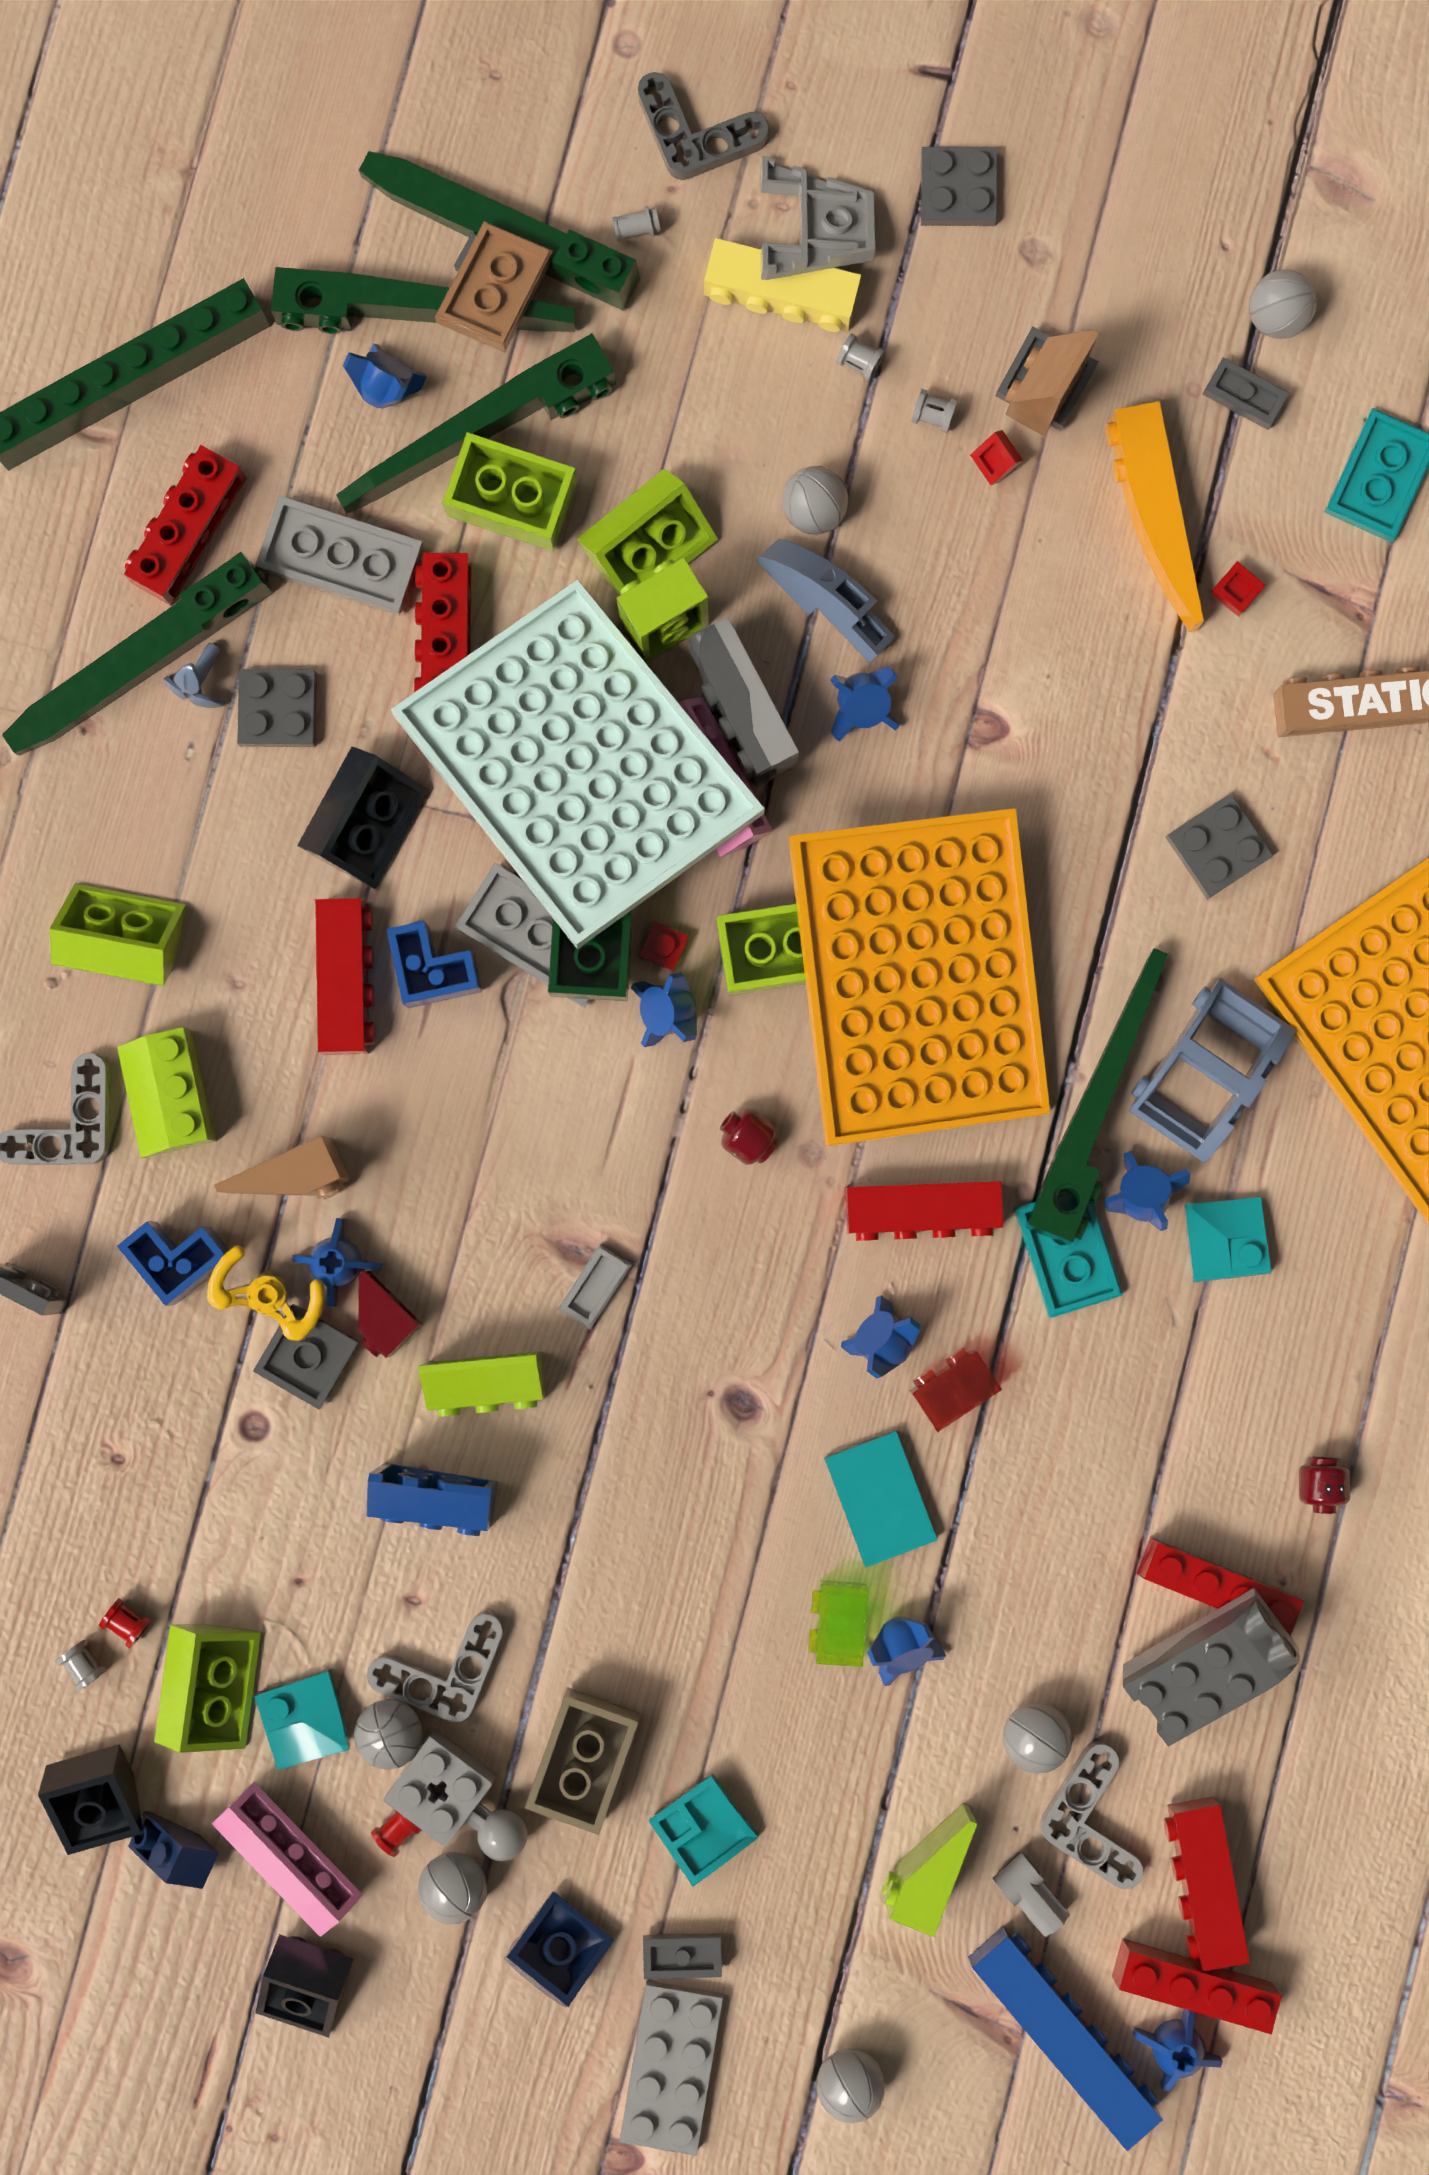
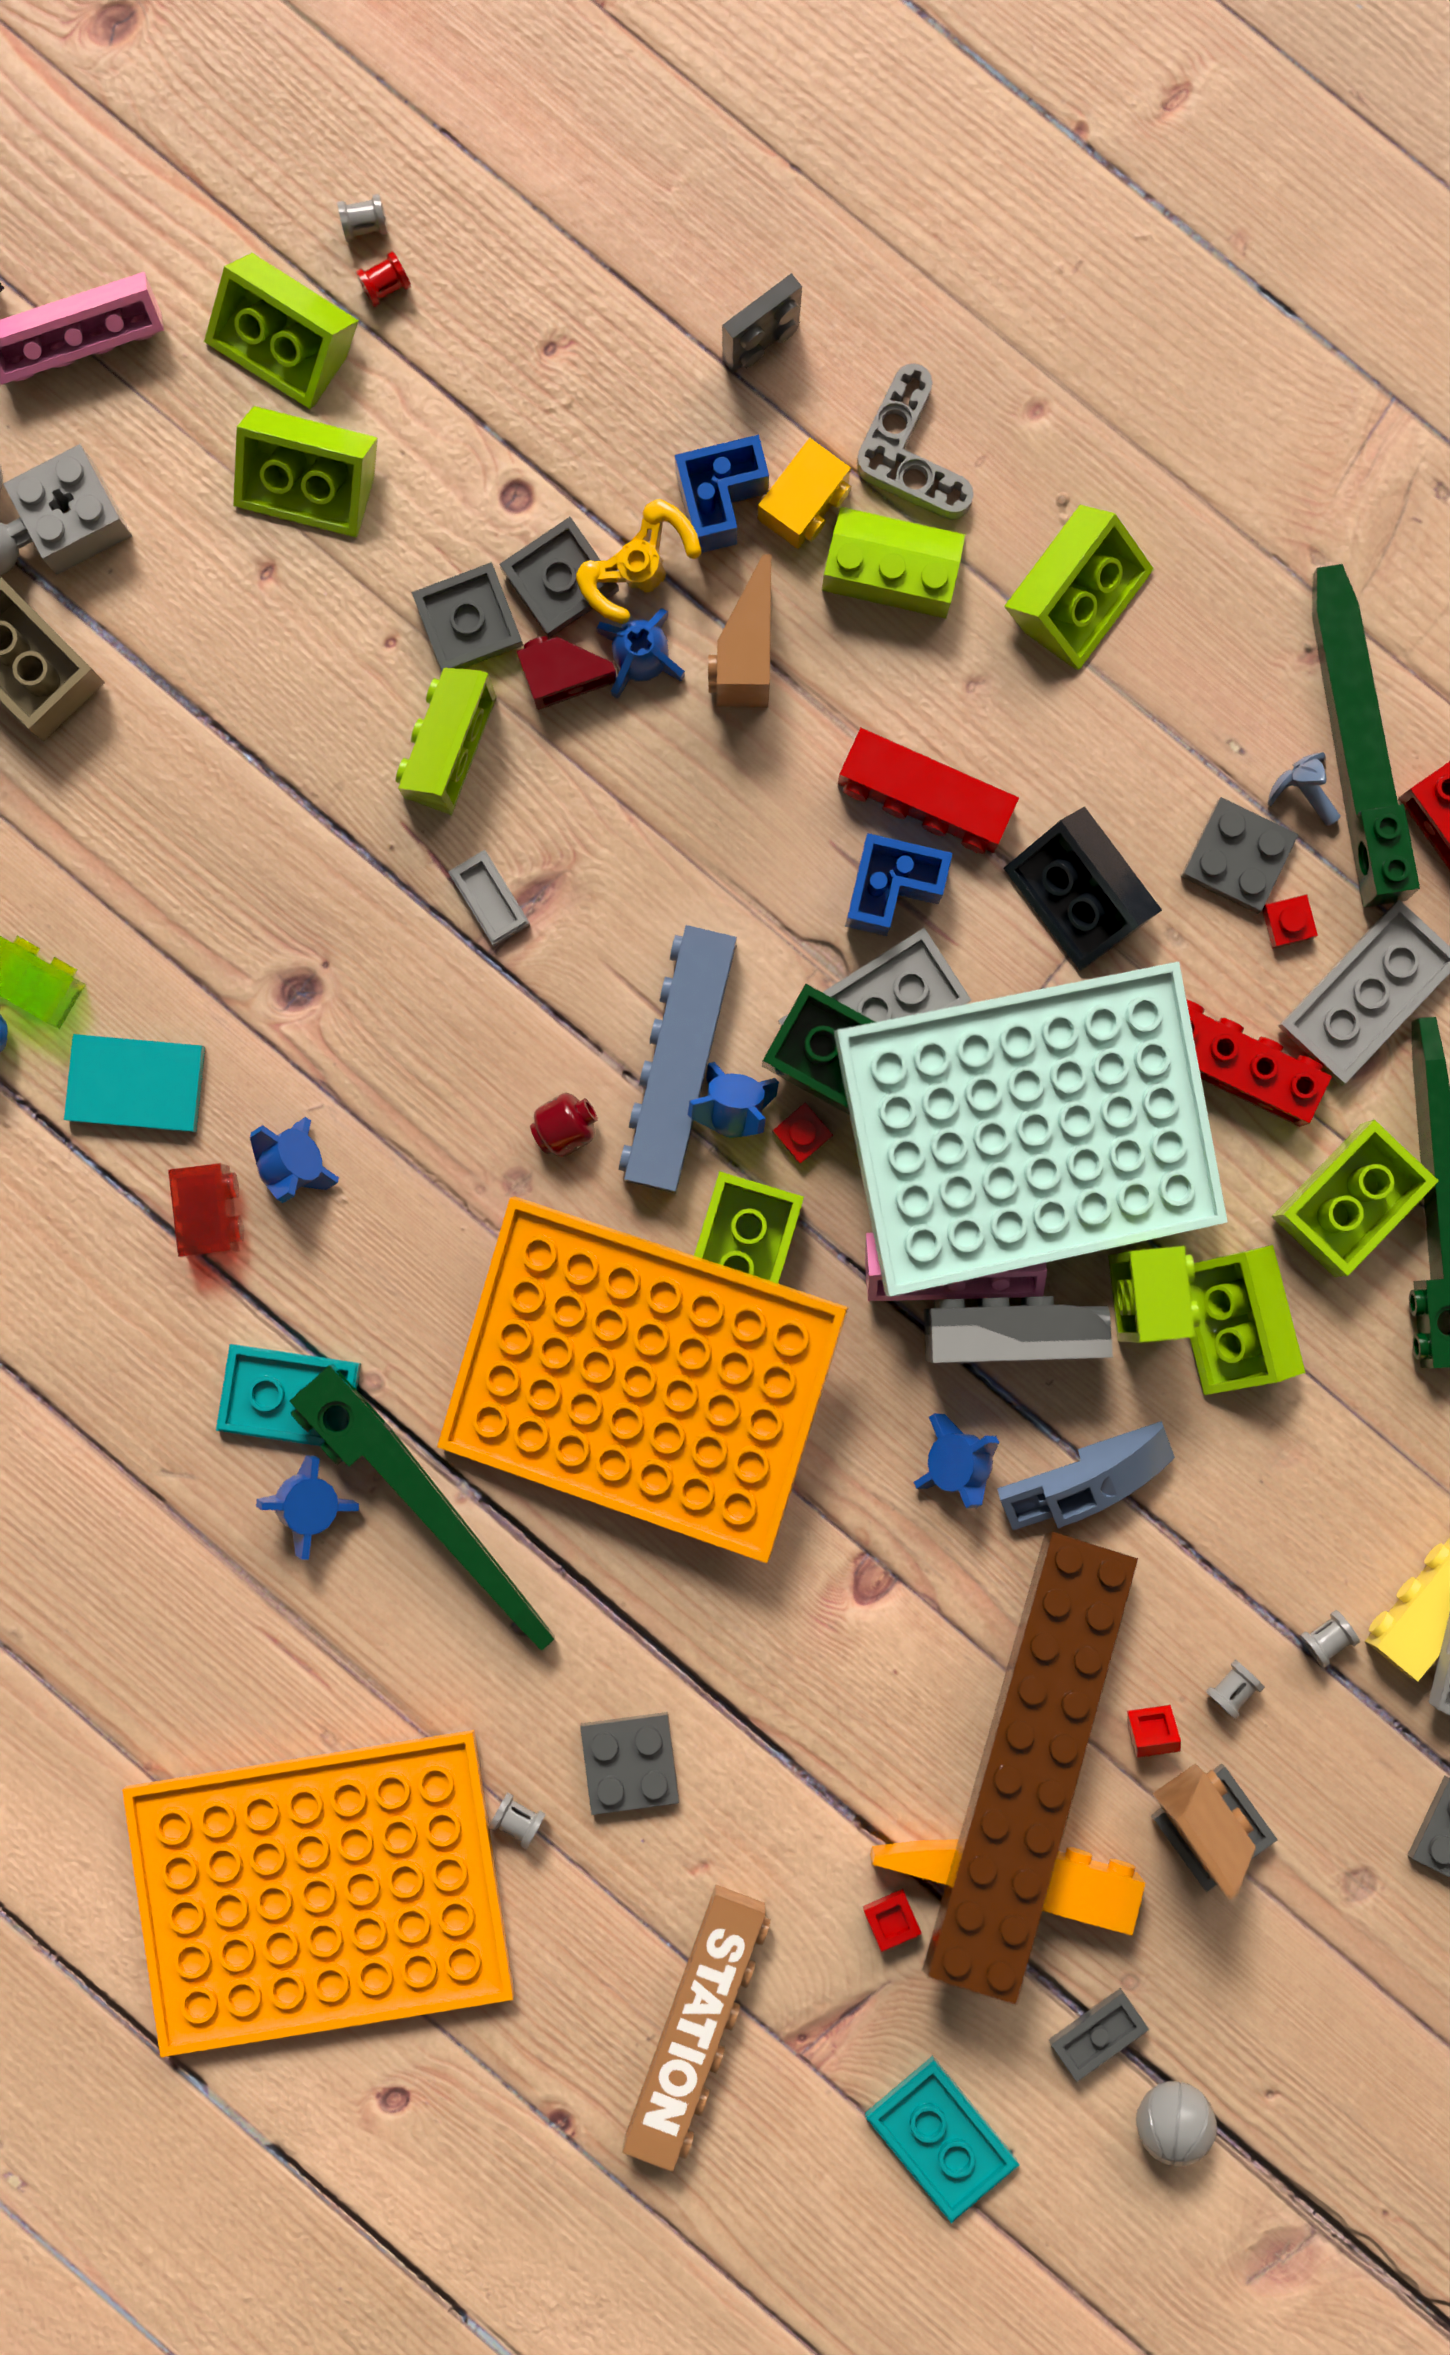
camera: 115 degrees right, 0 degrees up
black slope [38,1744,143,1855] -> none
dark blue slope [128,1811,219,1889] -> none
teal plate [254,1669,350,1771] -> none
light grey piece [354,1699,423,1770] -> none
blue wedge [367,1463,498,1536] -> none
light grey beam [367,1611,504,1722] -> none
red bush [371,1810,422,1857] -> none
light grey piece [782,466,848,535] -> none
red brick [845,1181,1003,1241] -> none
sand blue window [1129,978,1296,1163] -> none
teal plate [1184,1197,1272,1283] -> none
none -> lime slope [233,406,378,537]
none -> dark grey plate [411,562,524,671]
none -> light grey bush [488,1792,546,1850]
none -> sand blue brick [619,925,737,1194]
none -> yellow brick [757,437,852,549]
none -> reddish brown brick [922,1532,1138,2005]
none -> red plate [1262,894,1318,949]

